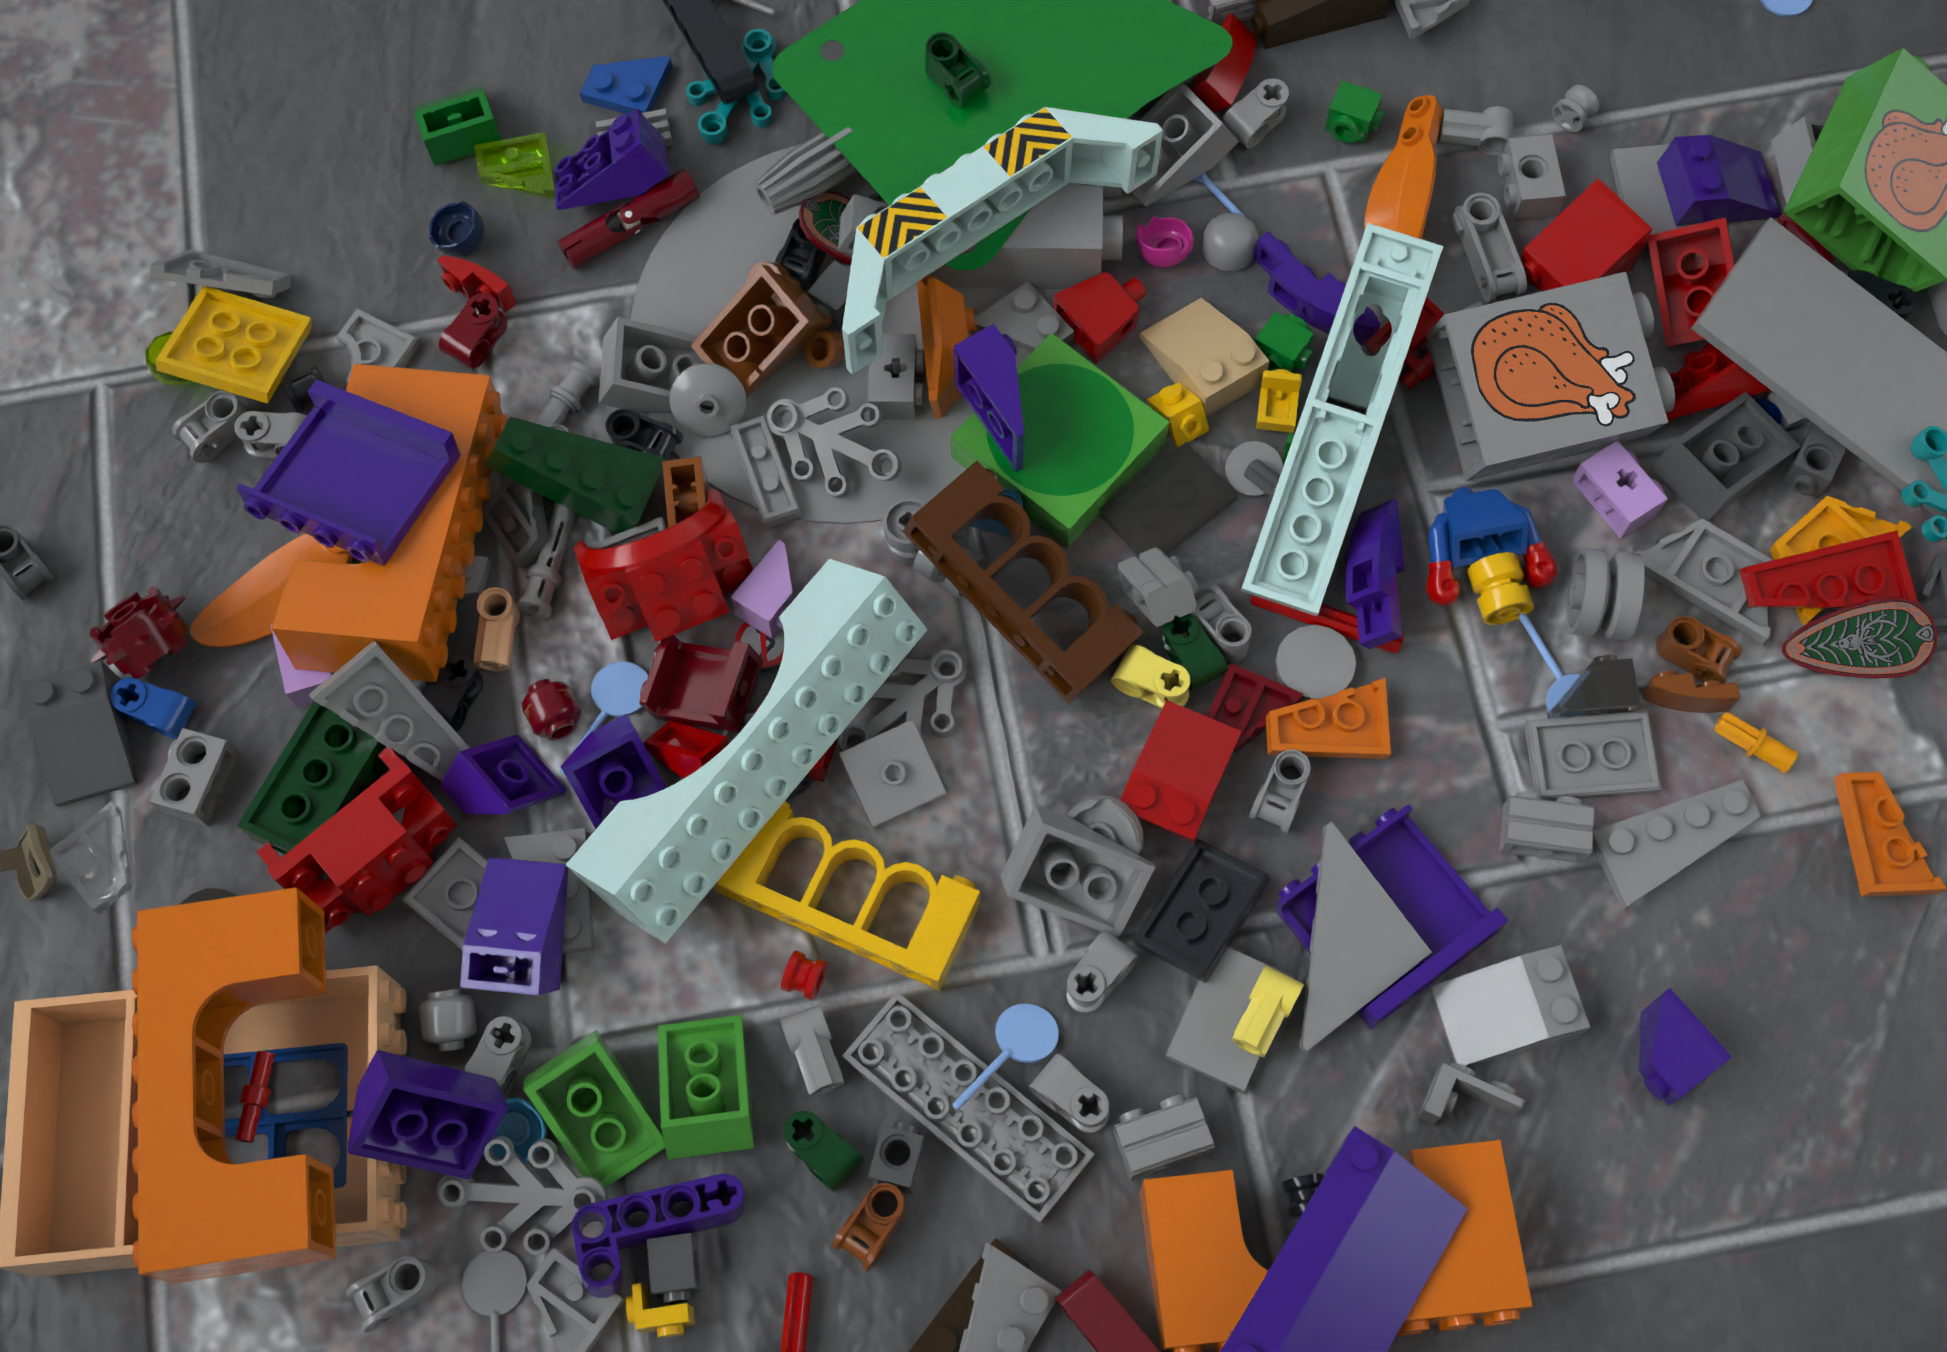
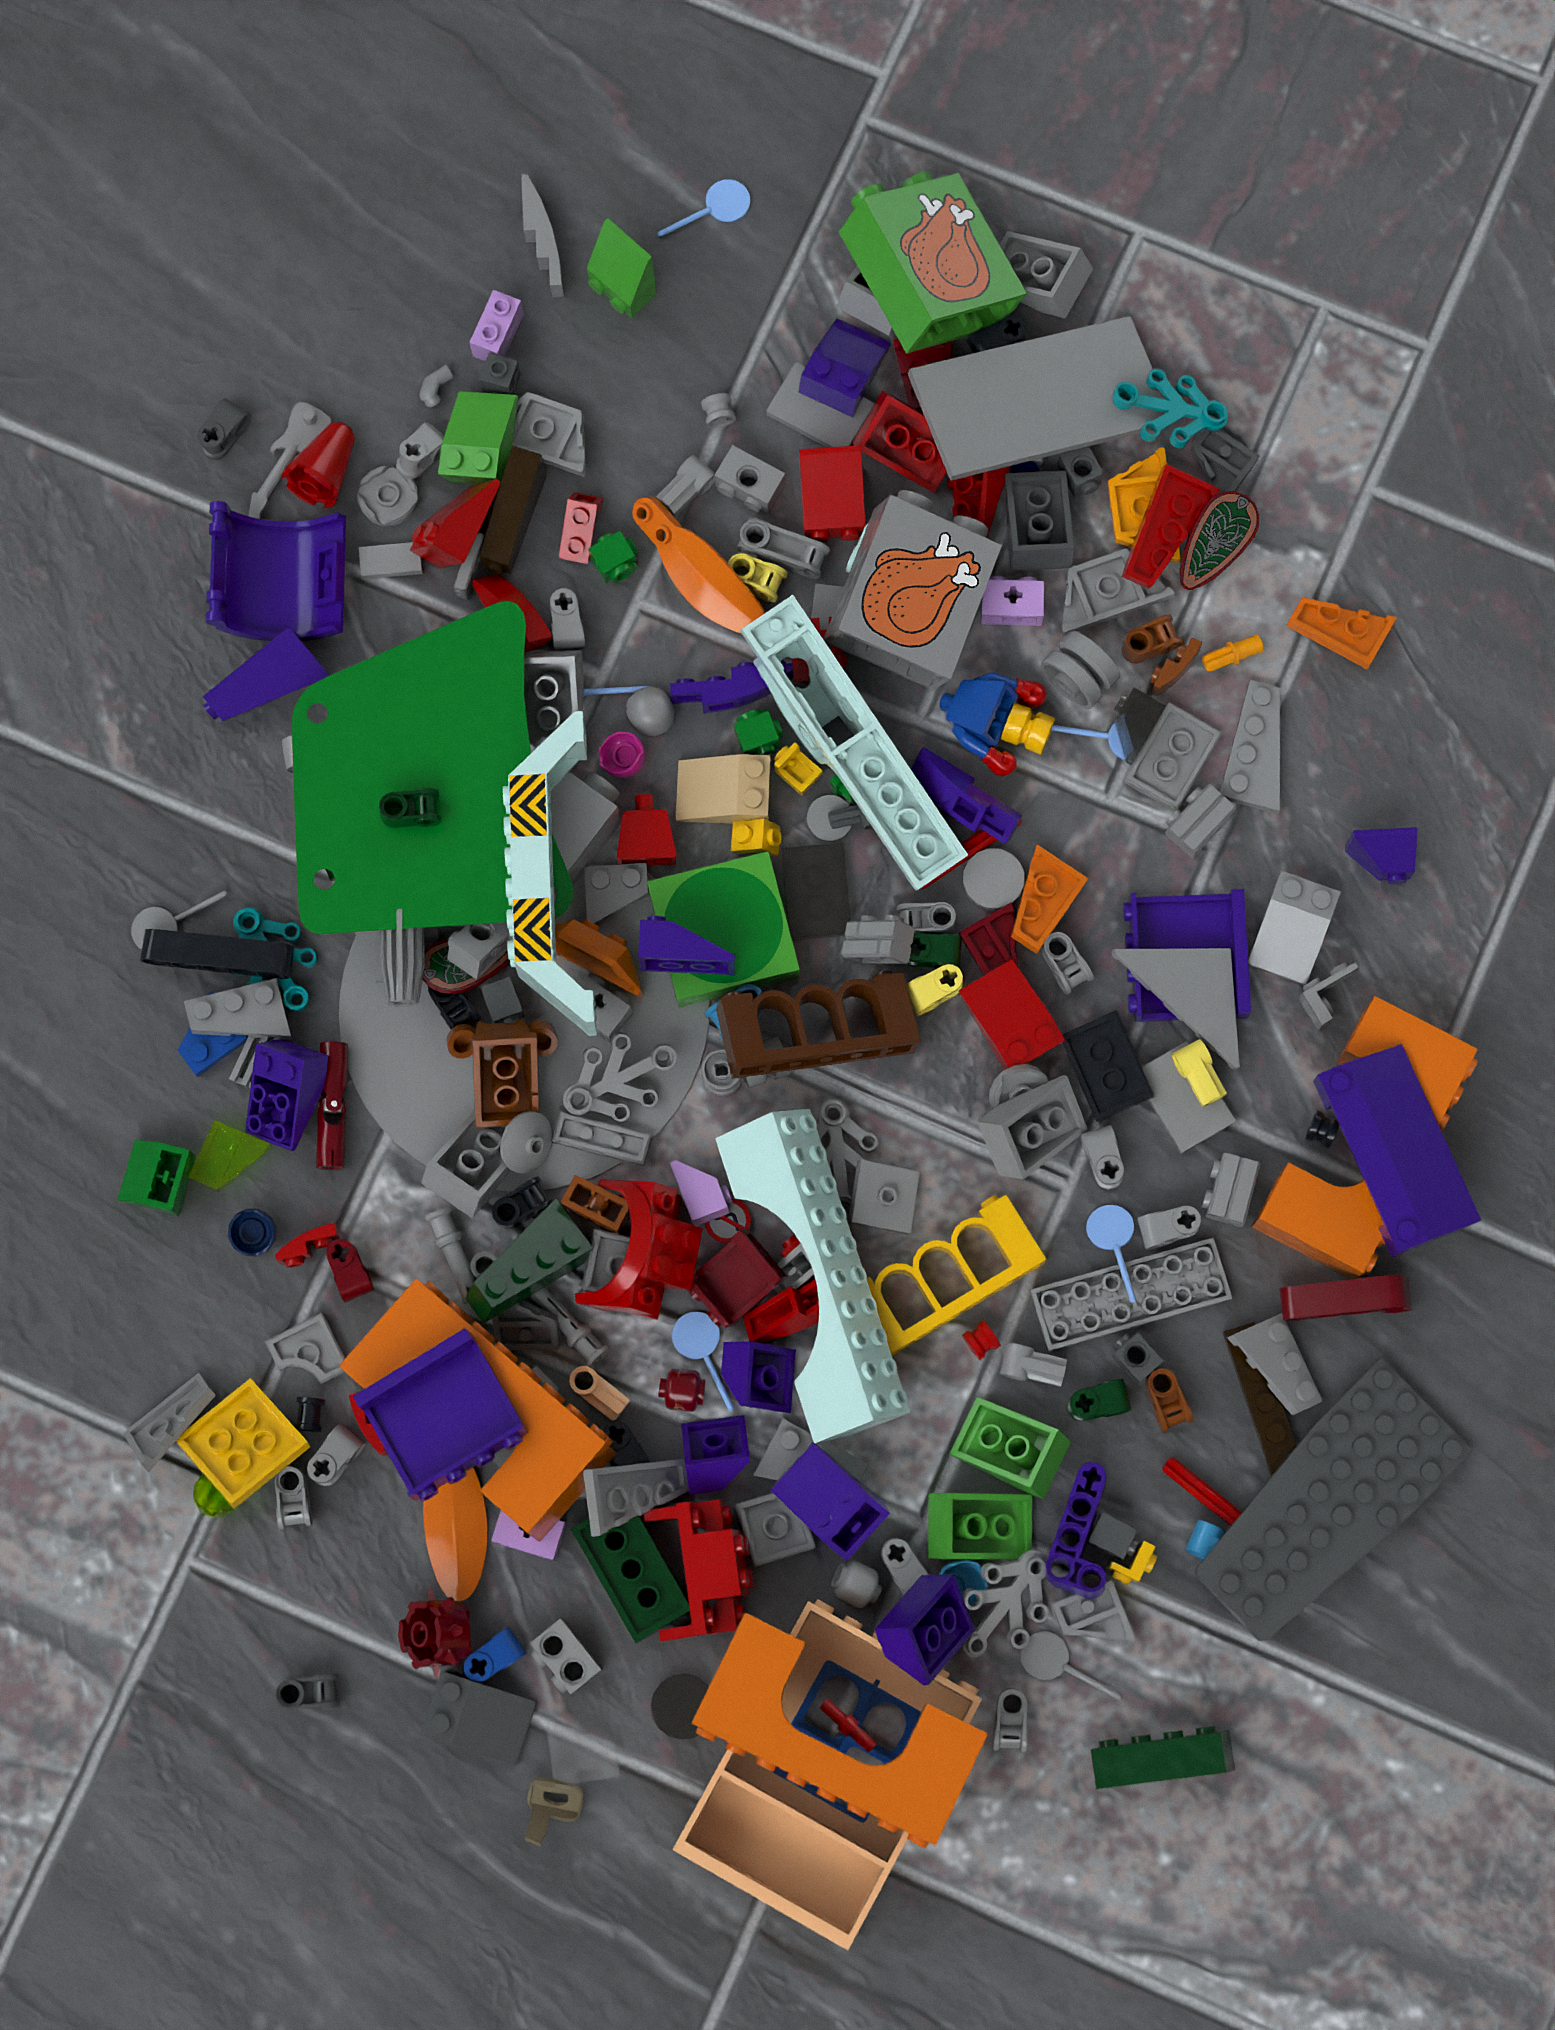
camera: 55 degrees left, 10 degrees up
none -> light grey wing [184,978,292,1040]
none -> bracket [559,492,604,564]
none -> light yellow piece [728,553,788,602]

